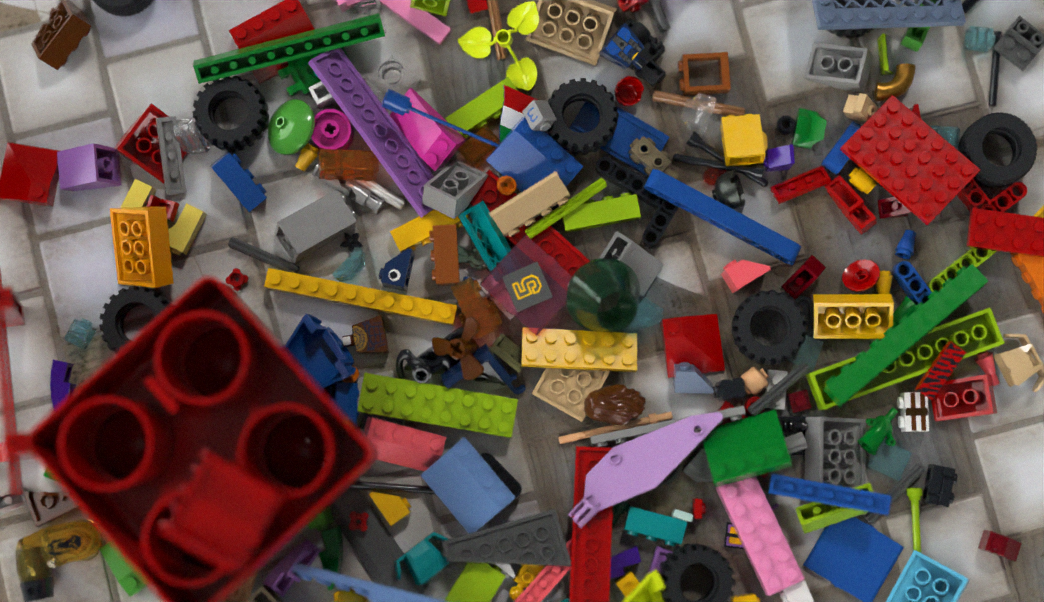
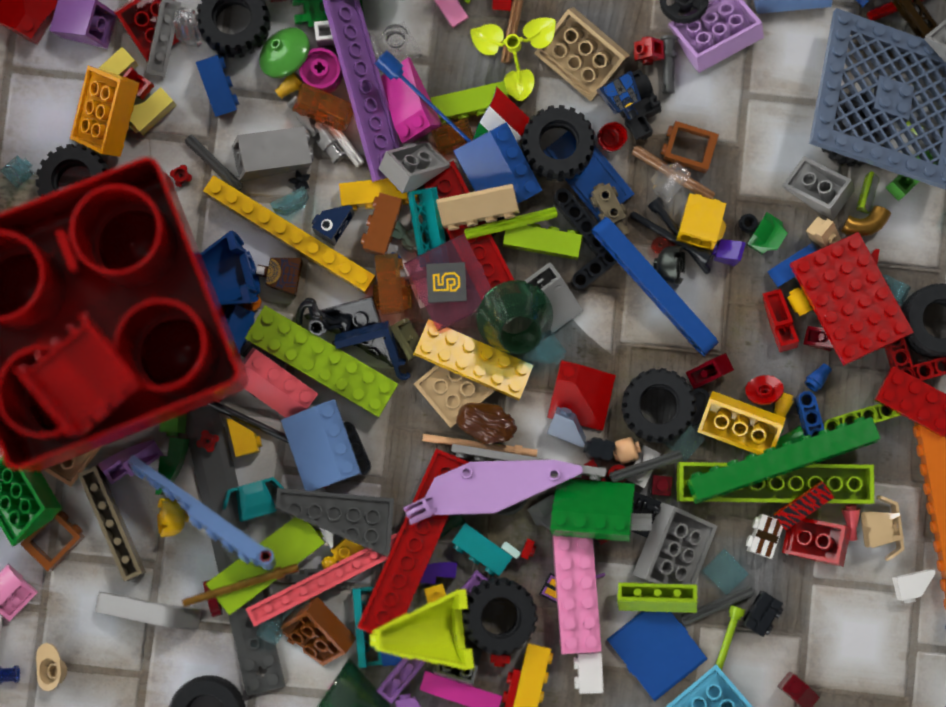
camera: 15 degrees right, 0 degrees up
reddish brown piece [432,316,484,380] -> none
orange tile [497,175,517,195] -> none
light grey brick [522,100,556,131] -> none
coral slope [721,259,771,293] -> none
blue plate [768,474,891,515] -> none
red tile [770,166,831,204] -> none
green piece [857,407,898,455] -> none

